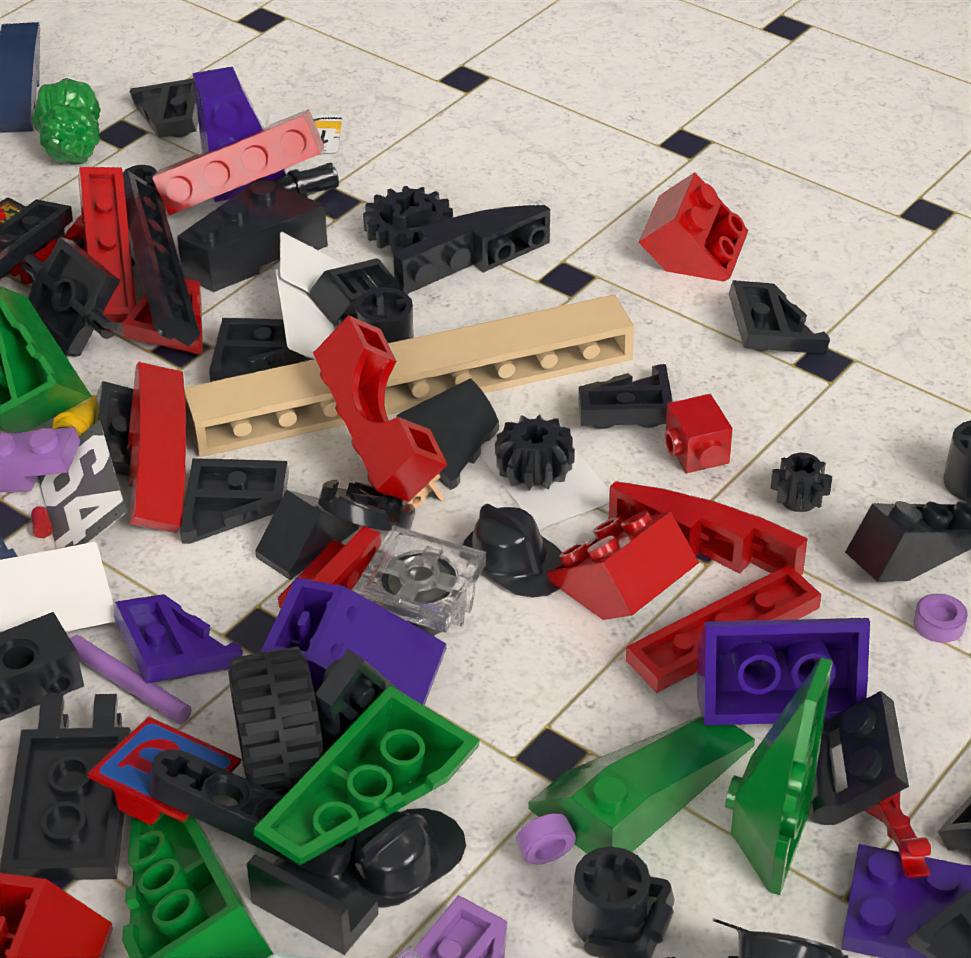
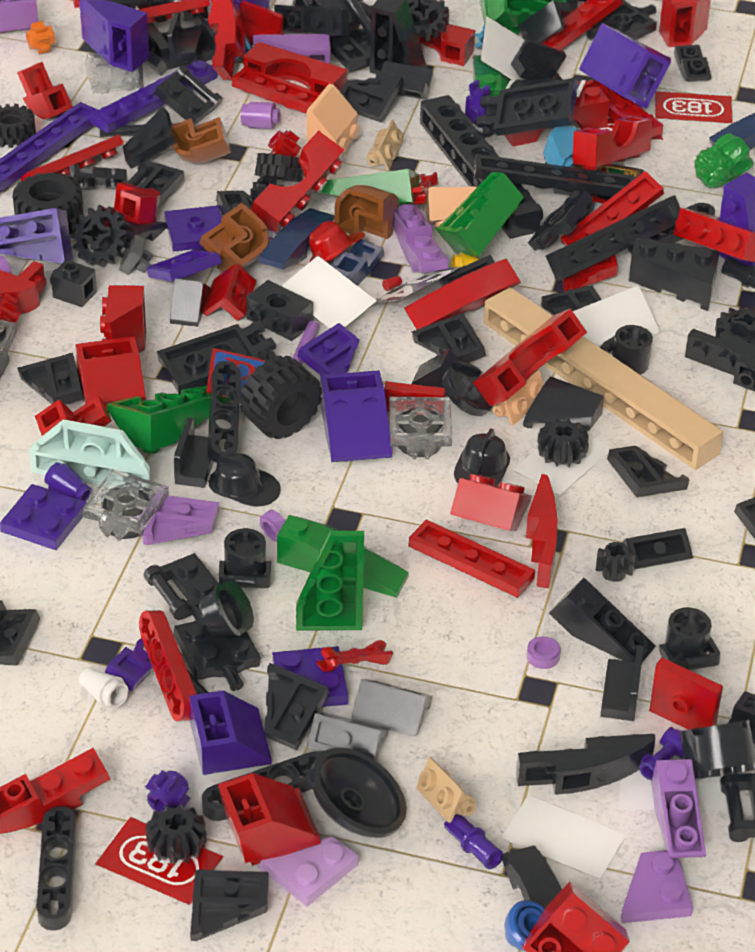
camera: 65 degrees right, 0 degrees up
green wedge [253,685,480,865] -> none
white sticker [280,232,347,293] -> none
black slope [310,258,403,323] -> none
black wing [315,649,401,754] -> none
red brick [664,393,733,473] -> none
dark purple slope [697,618,870,725] -> none
black plate [812,691,909,825] -> none
none -> black slope [622,528,693,570]

